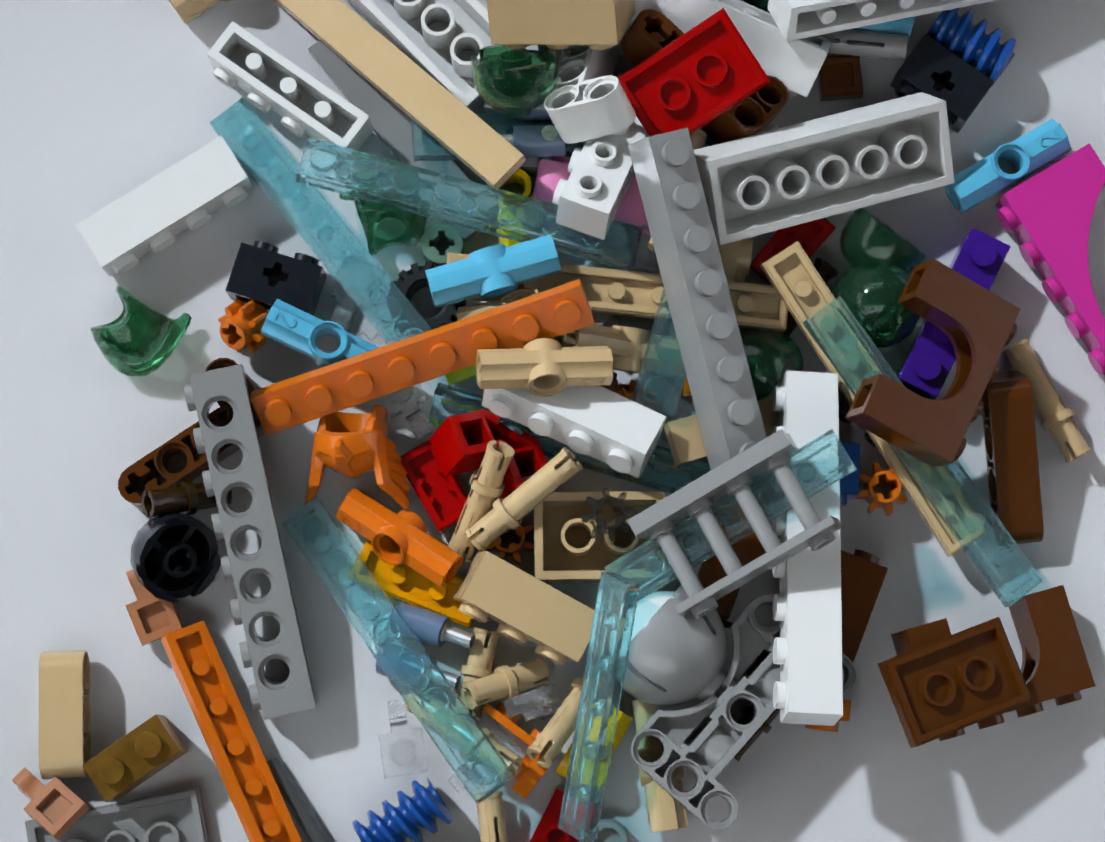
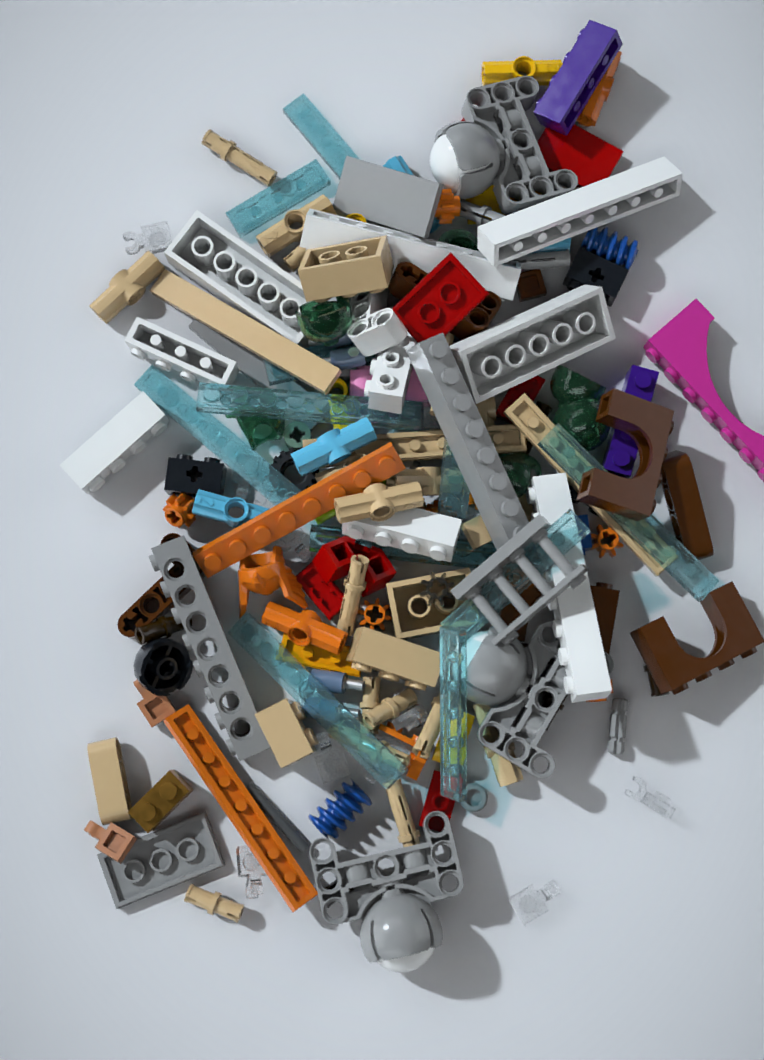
camera: 10 degrees left, 0 degrees up
clear green piece [90,286,192,376] -> none
tan pin [465,447,583,552] -> none
reddish brown tile [877,617,1032,748] -> none
medium azure piece [944,118,1071,214] -> none
tan pin [1003,338,1091,463] -> none
none -> tan brick [254,698,319,768]
none -> light grey axle [608,698,628,754]

